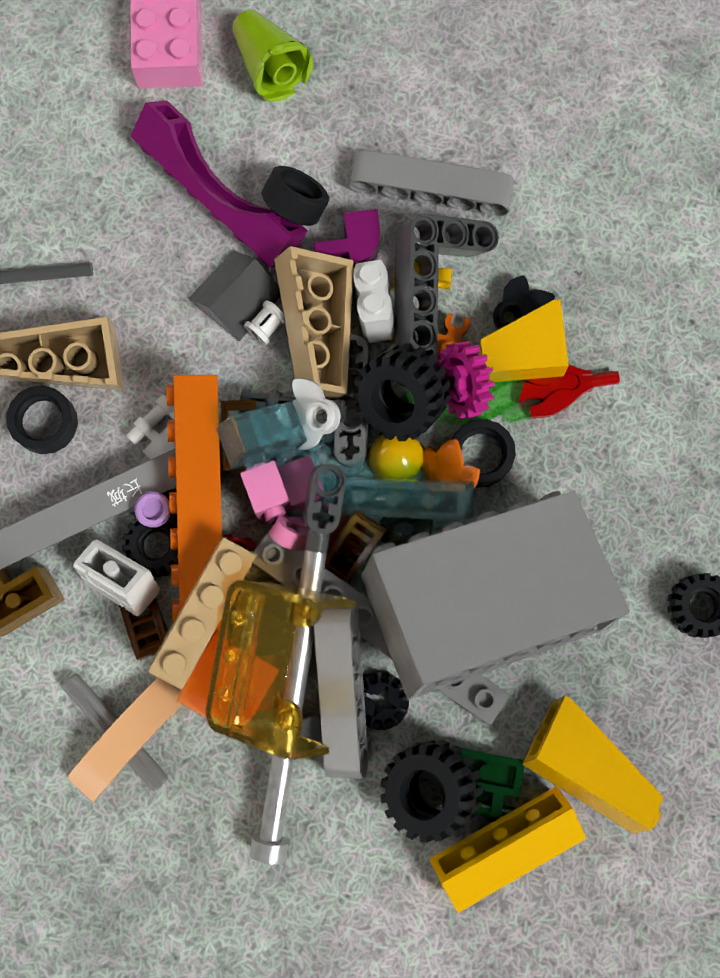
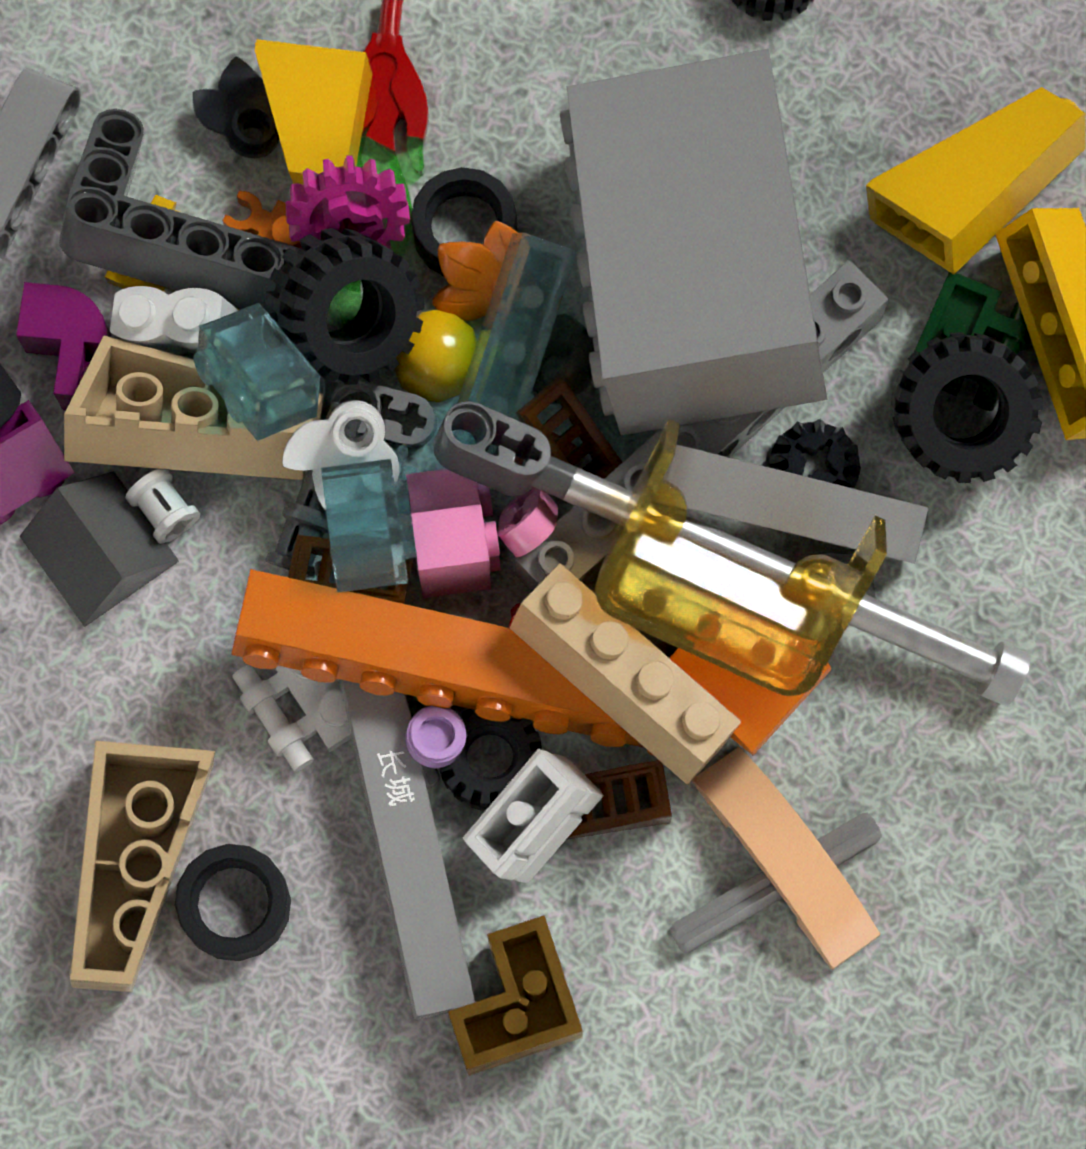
camera: 75 degrees left, 5 degrees down
none -> clear light blue brick [194,303,320,441]

